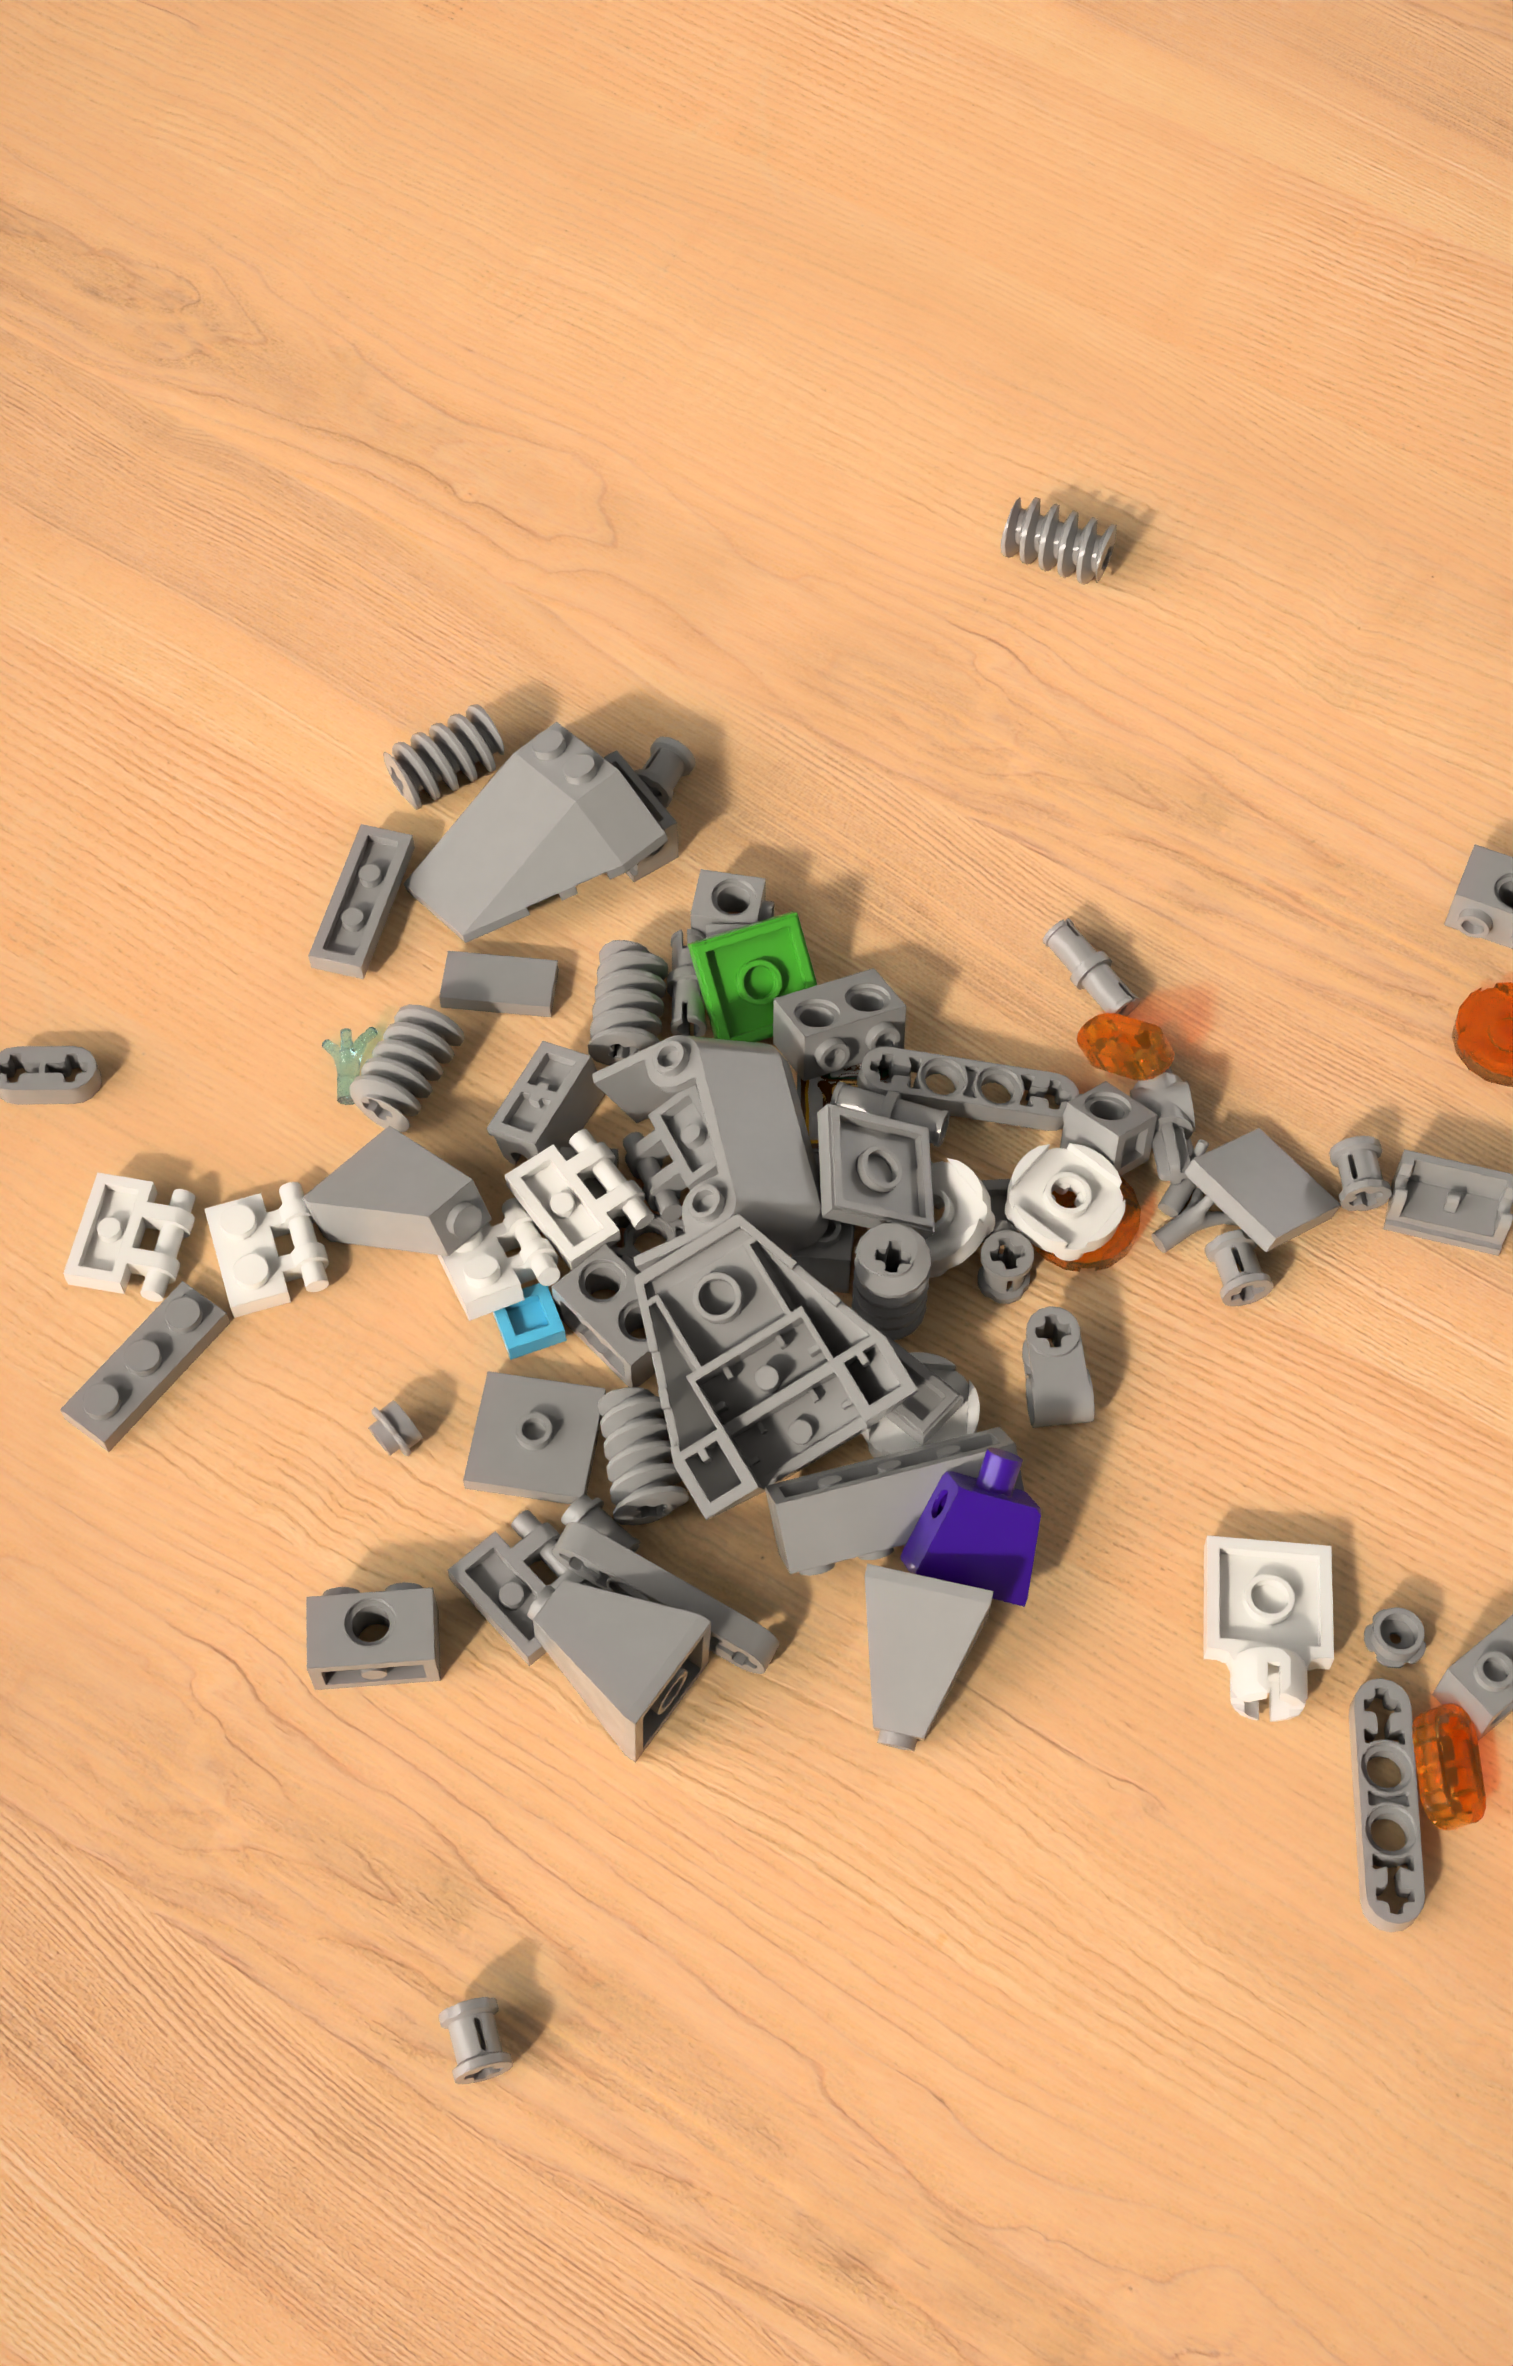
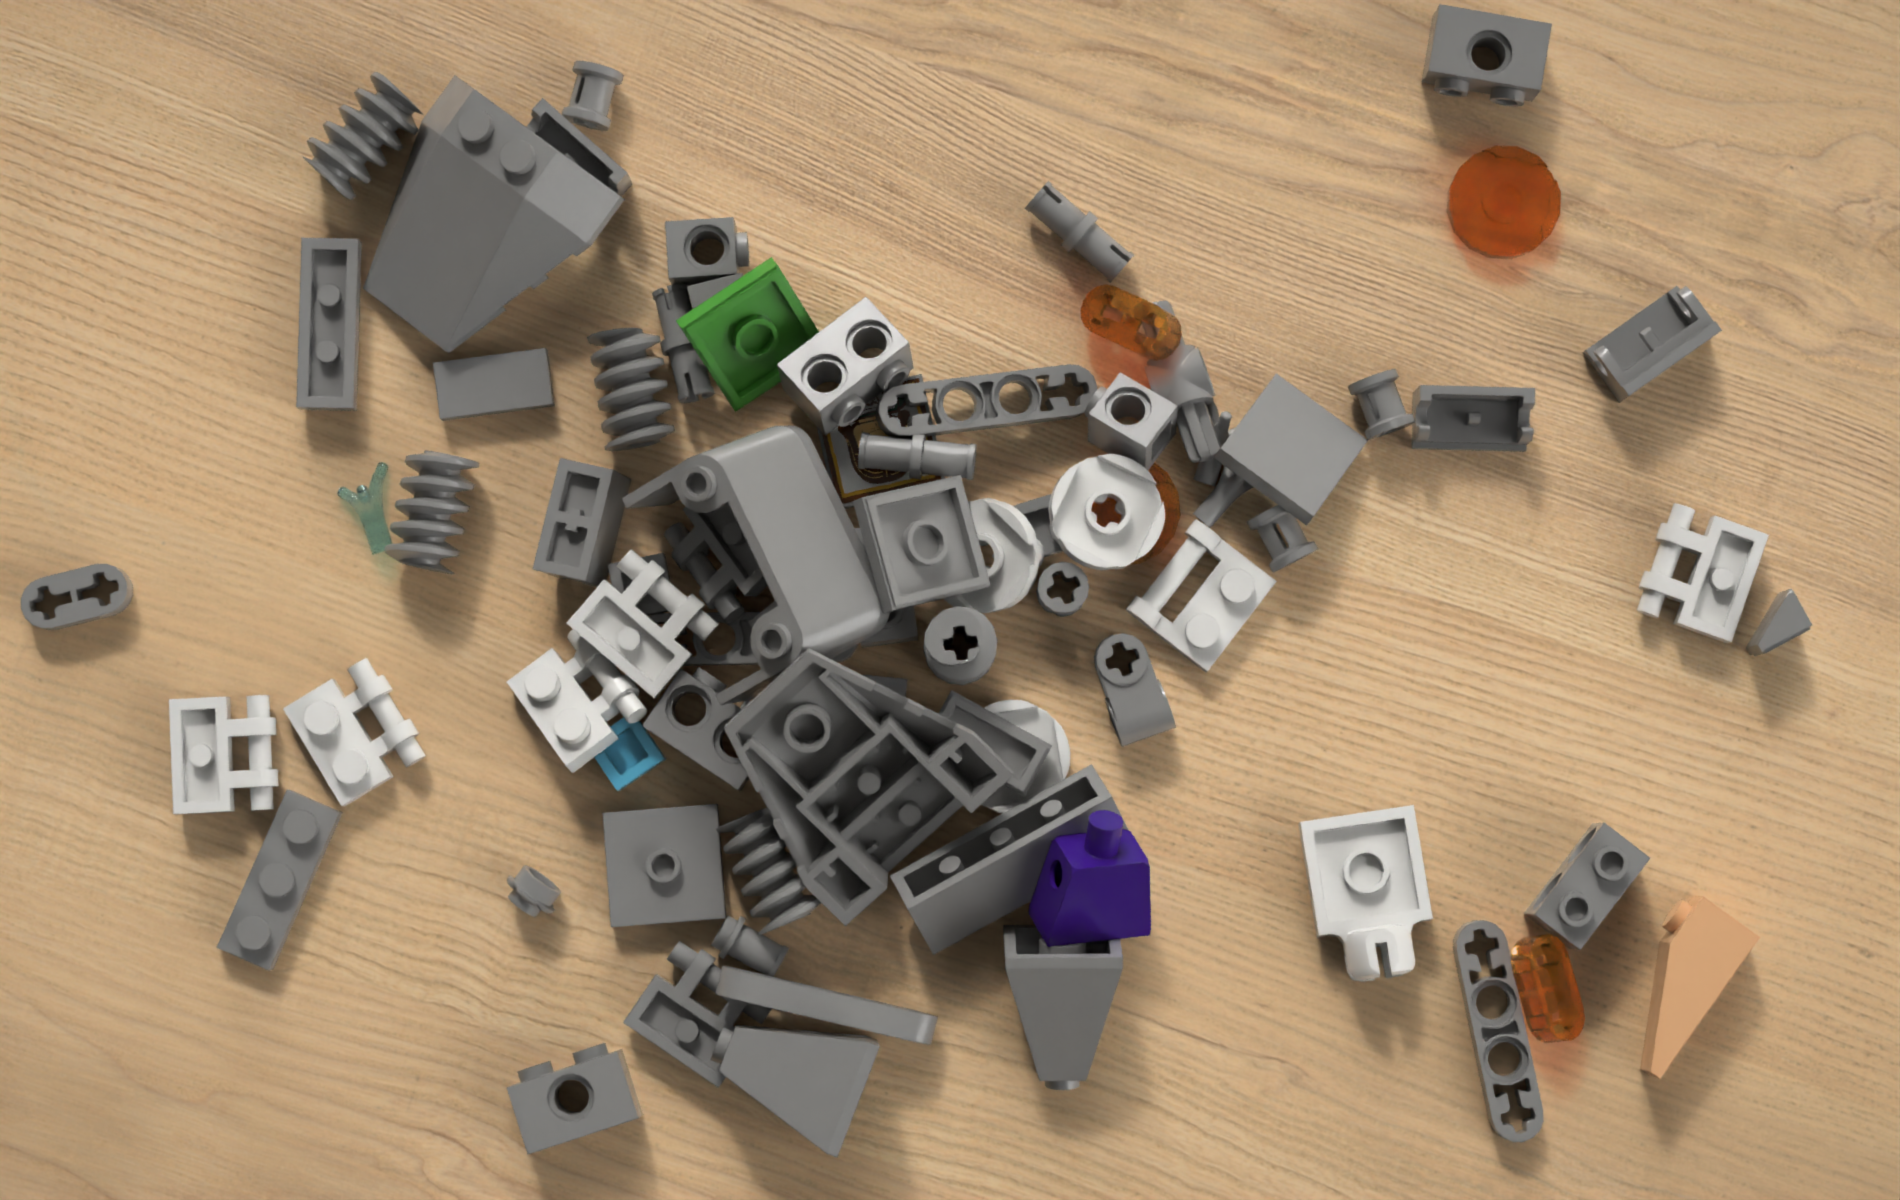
camera: 15 degrees left, 25 degrees up
light grey slope [302,1125,492,1256] -> none
light grey plate [1364,1607,1426,1668] -> none
none -> white plate [1126,519,1277,672]

